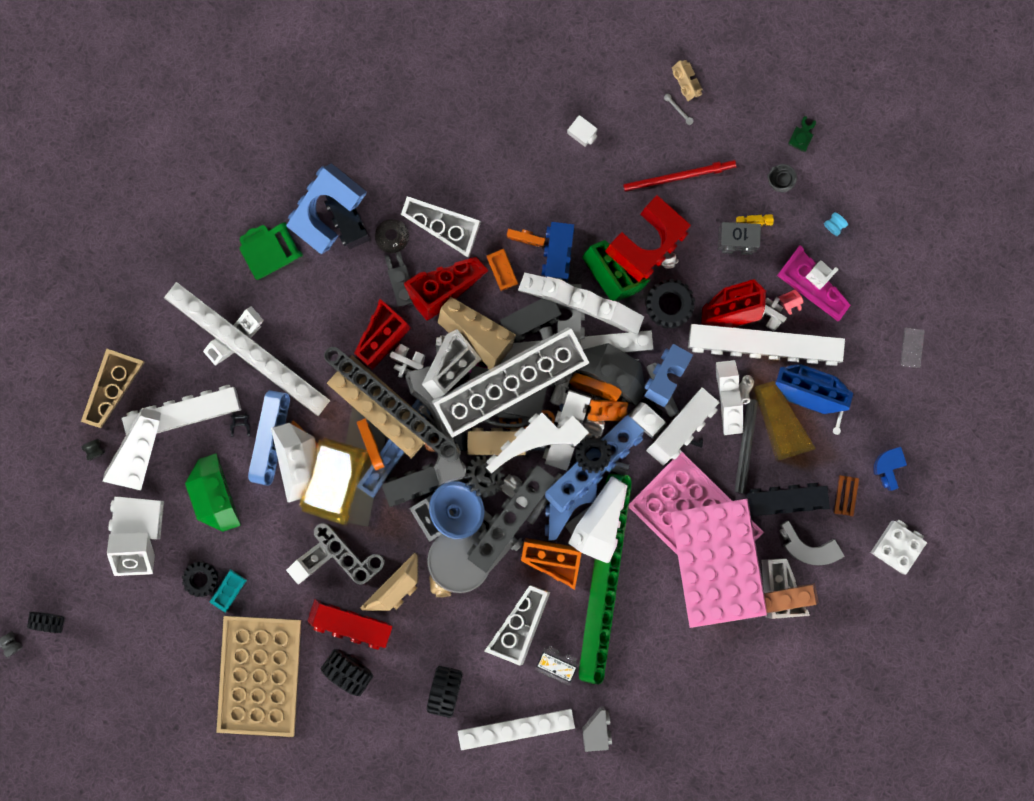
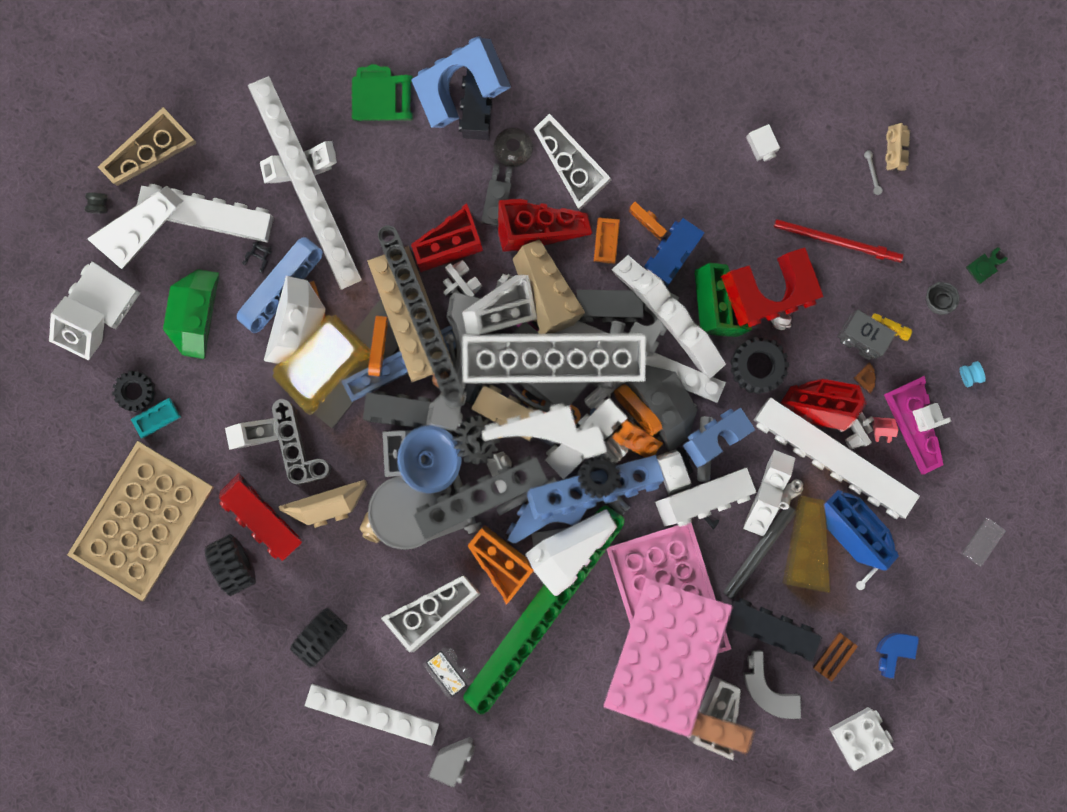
camera: 25 degrees right, 0 degrees up
none -> dark orange tile [853,362,876,394]

